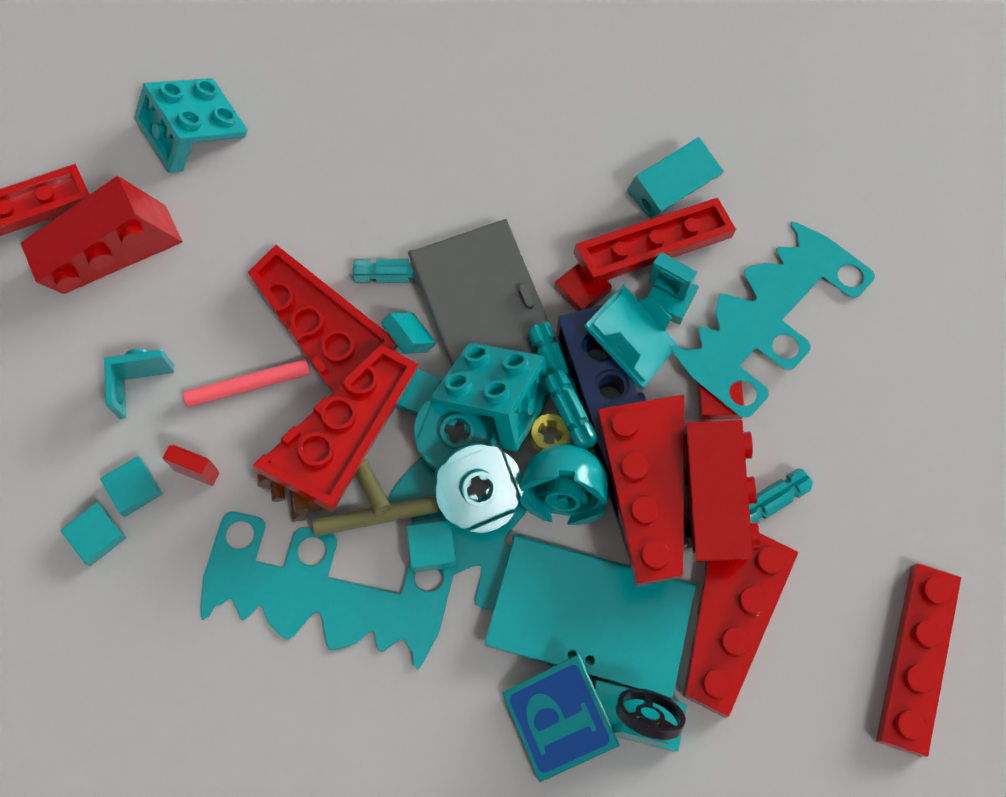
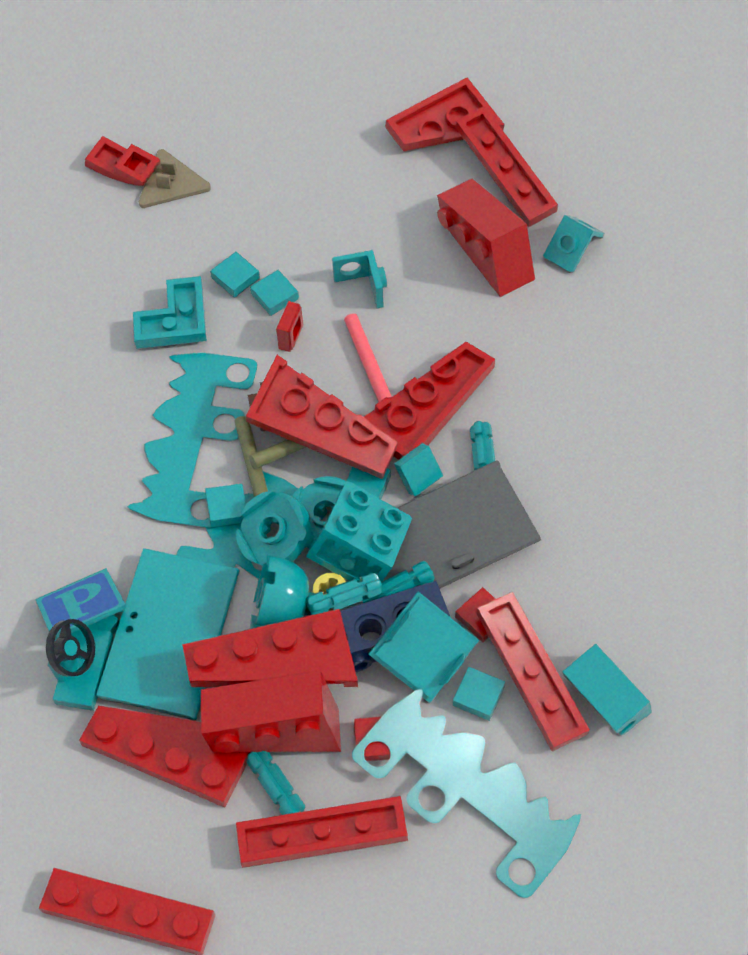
camera: 90 degrees right, 10 degrees down
teal bracket [134,78,248,173] -> none
teal tile [648,252,697,301] -> none
none -> teal plate [133,276,207,349]
none -> red plate [236,796,408,868]
none -> teal bracket [543,215,605,272]

